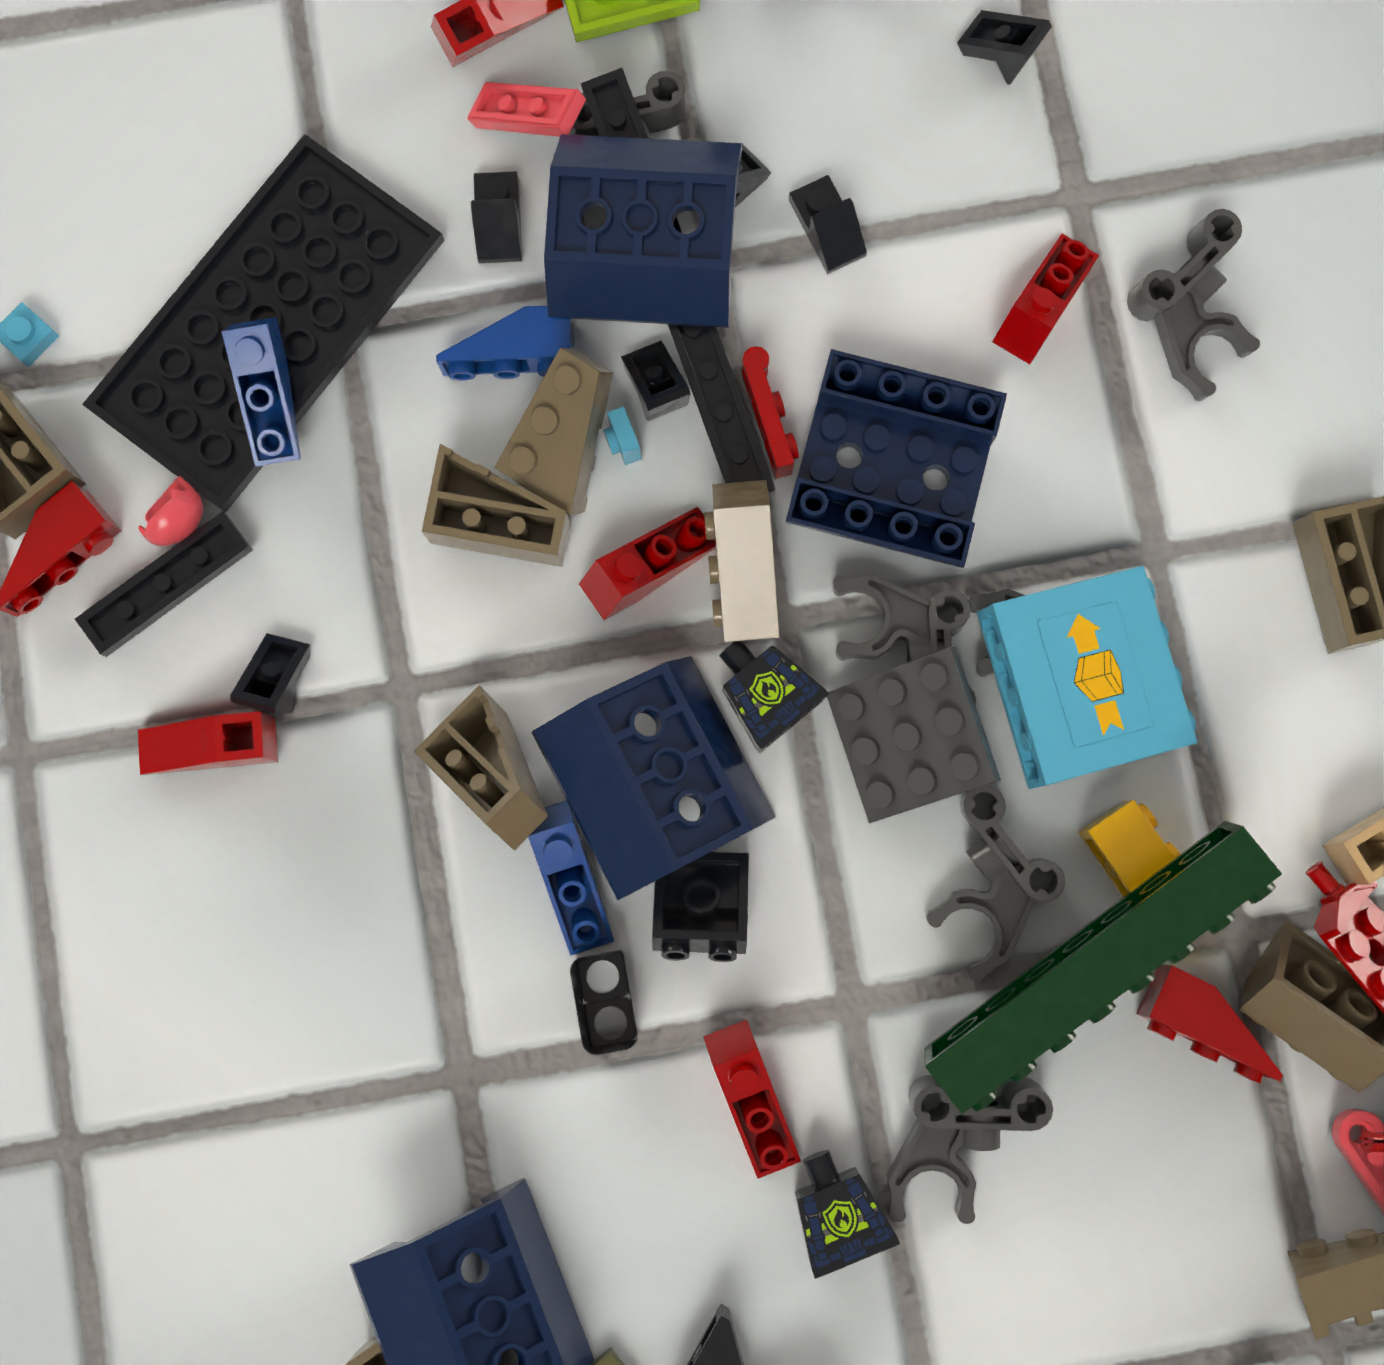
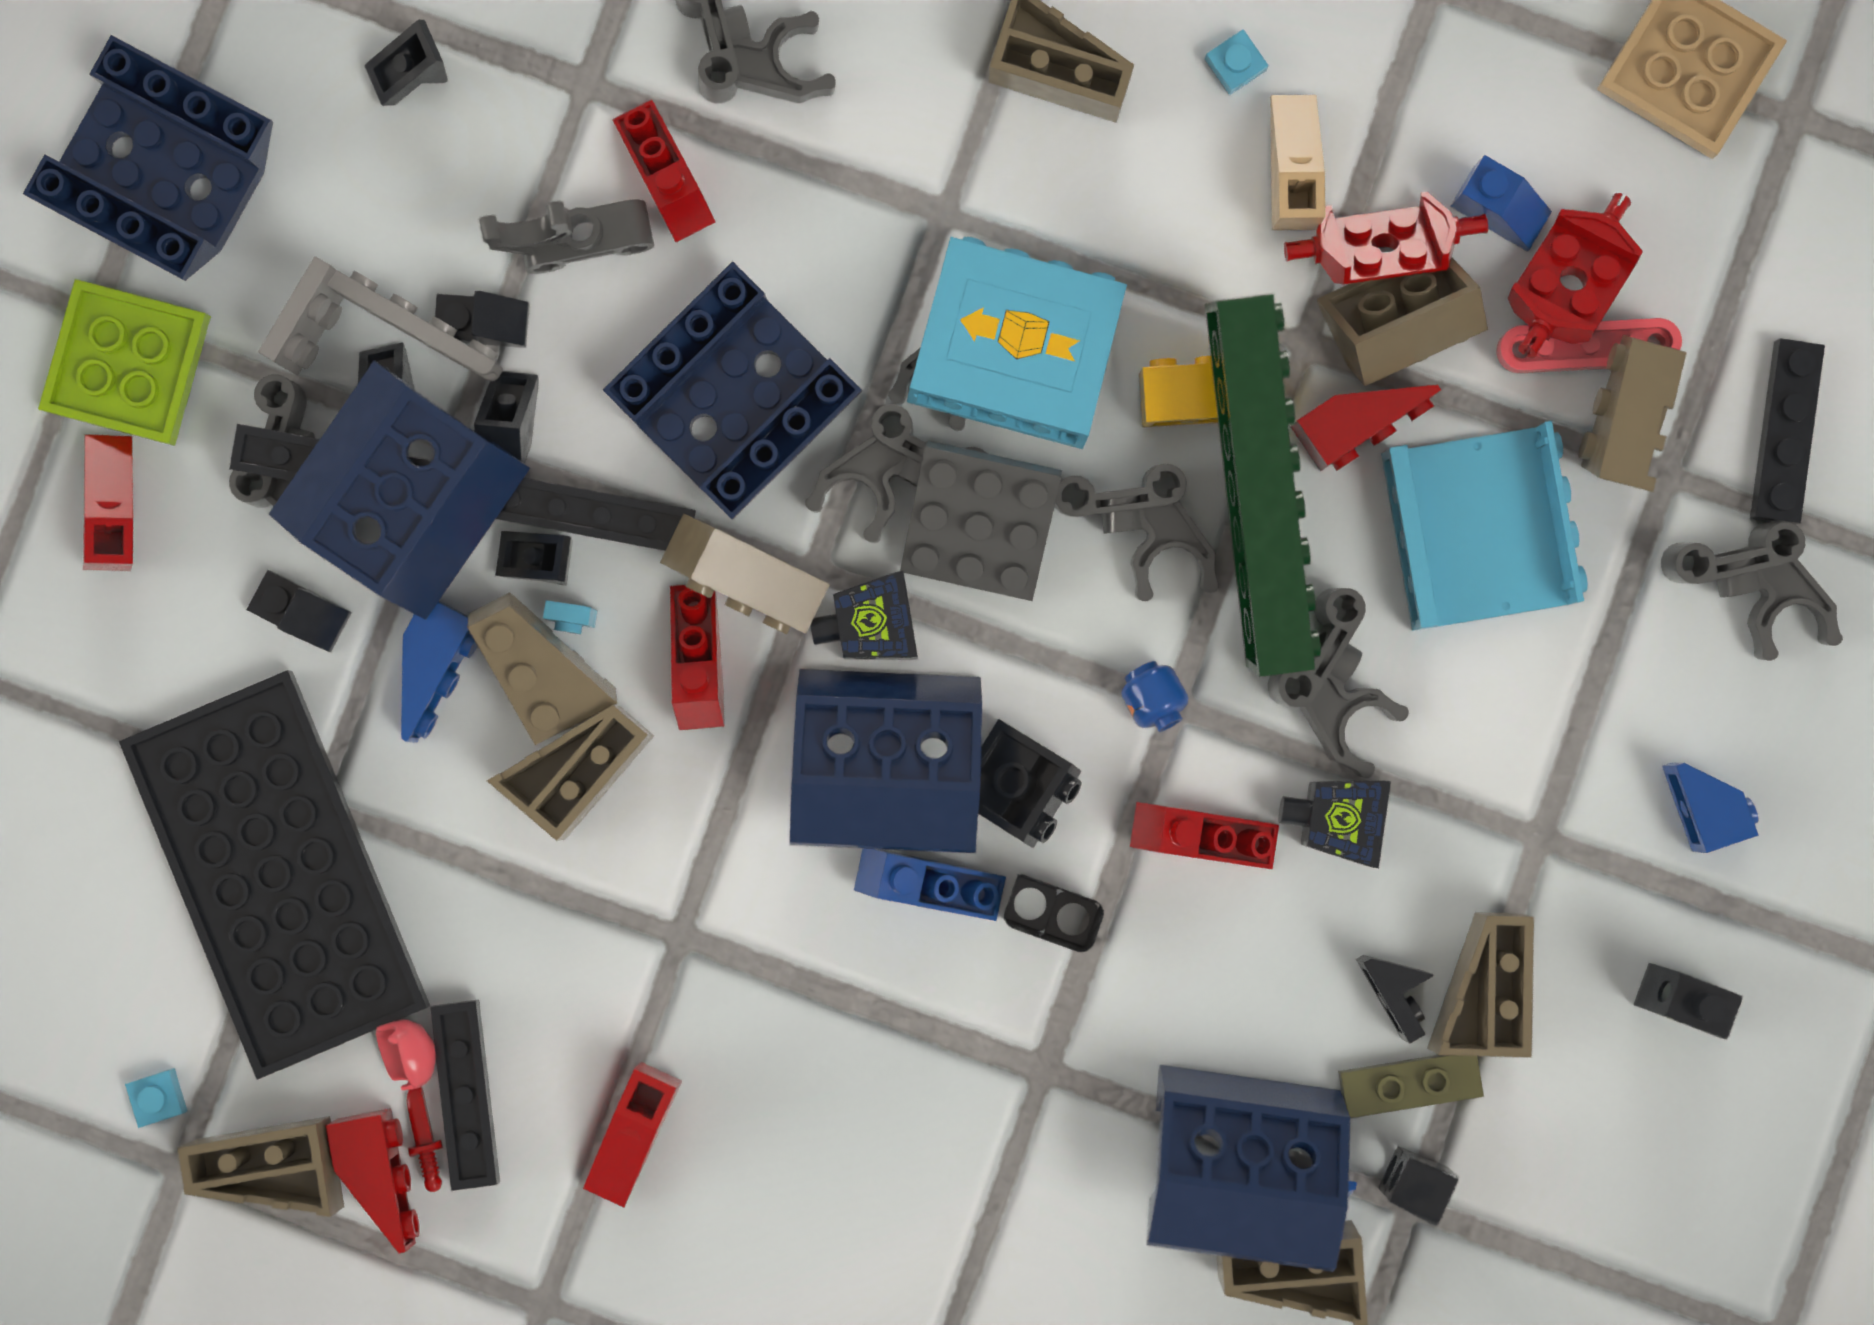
camera: 60 degrees left, 5 degrees up
blue slope [221,317,301,467] -> none
black slope [230,633,310,714] -> none
dark tan wedge [414,685,548,851] -> none
coral tile [467,82,586,137] -> none
red plate [742,346,799,479] -> none
none -> light grey bracket [258,256,503,381]
none -> red piece [406,1087,443,1192]
none -> black slope [474,371,539,463]
none -> dark grey piece [479,199,654,274]
none -> blue head [1121,661,1189,732]
none -> medium azure panel [1381,421,1588,631]

